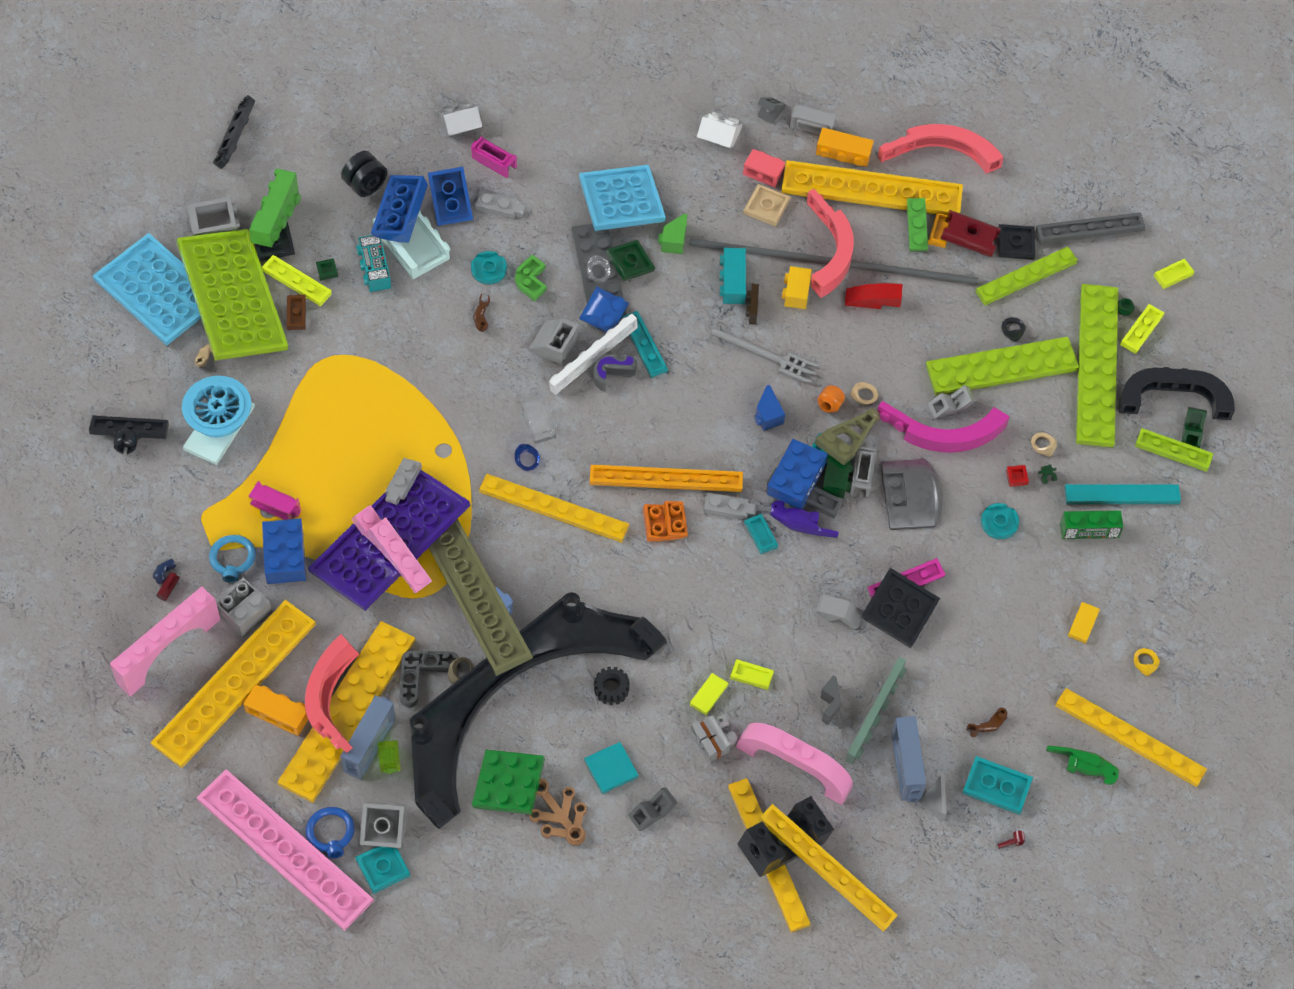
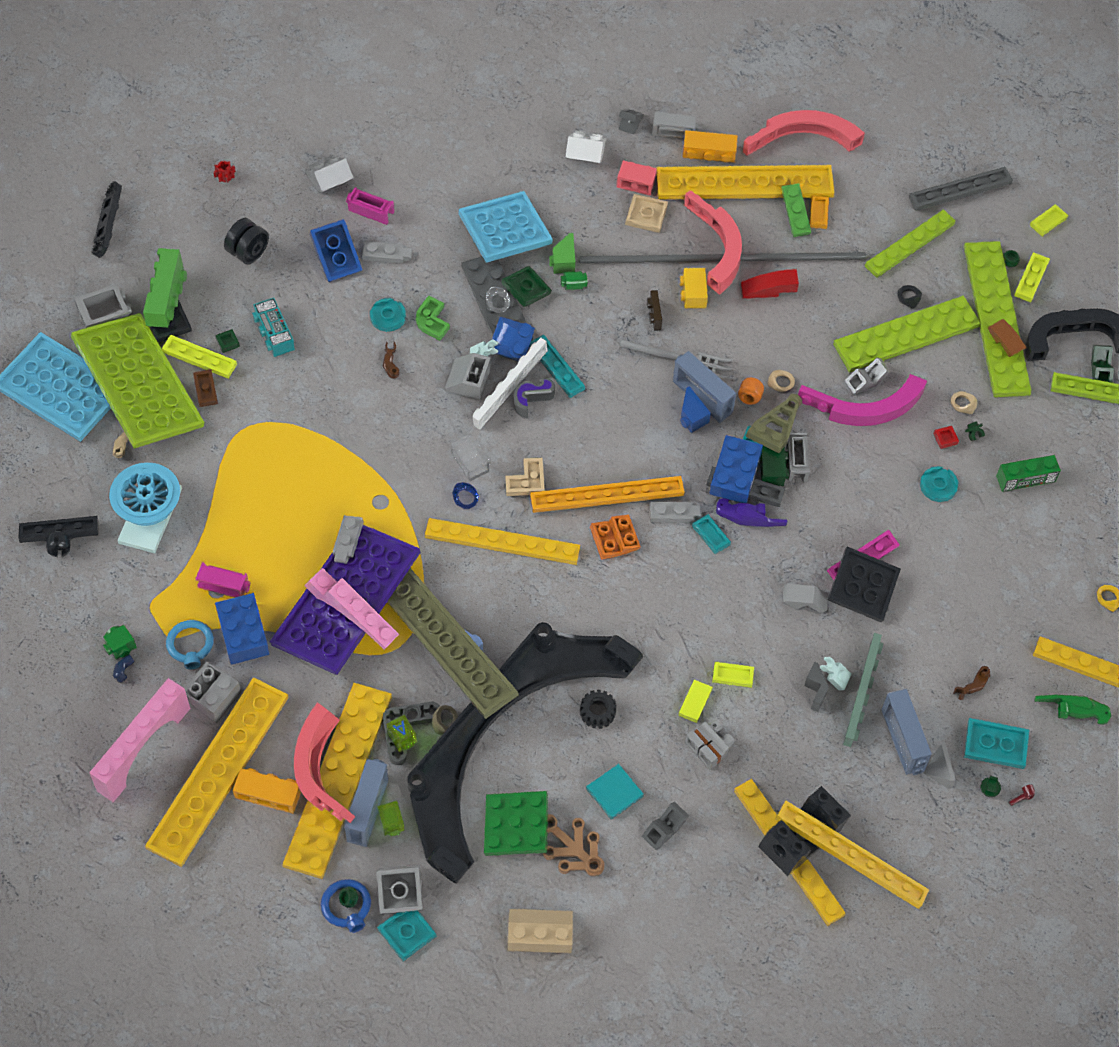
camera: 10 degrees left, 0 degrees up
dark red piece [156,572,180,601] -> none
bright pink plate [197,769,374,931] -> none
blue slope [371,175,428,243] -> none
light aqua panel [373,211,450,279] -> none
teal brick [719,248,746,304] -> none
bright pink arch [736,723,853,805] -> none
flat silver slope [880,459,943,530] -> none
dark red piece [940,210,1001,257] -> none
black tile [998,224,1035,260] -> none
teal tile [1064,484,1181,504] -> none
yellow tile [1068,602,1100,644] -> none
none -> green brick [103,625,137,660]
none -> red gear [213,161,236,183]
none -> dark green plate [339,886,358,908]
none -> clear neon green brick [386,715,417,751]
none -> light aqua plate [470,339,498,356]
none -> tan plate [505,458,545,496]
none -> tan slope [508,909,573,953]
none -> green brick [560,271,588,290]
none -> sand blue window [673,351,736,423]
none -> light aqua plate [820,657,852,691]
none -> dark green plate [980,776,1001,797]
none -> dark orange slope [988,319,1026,357]

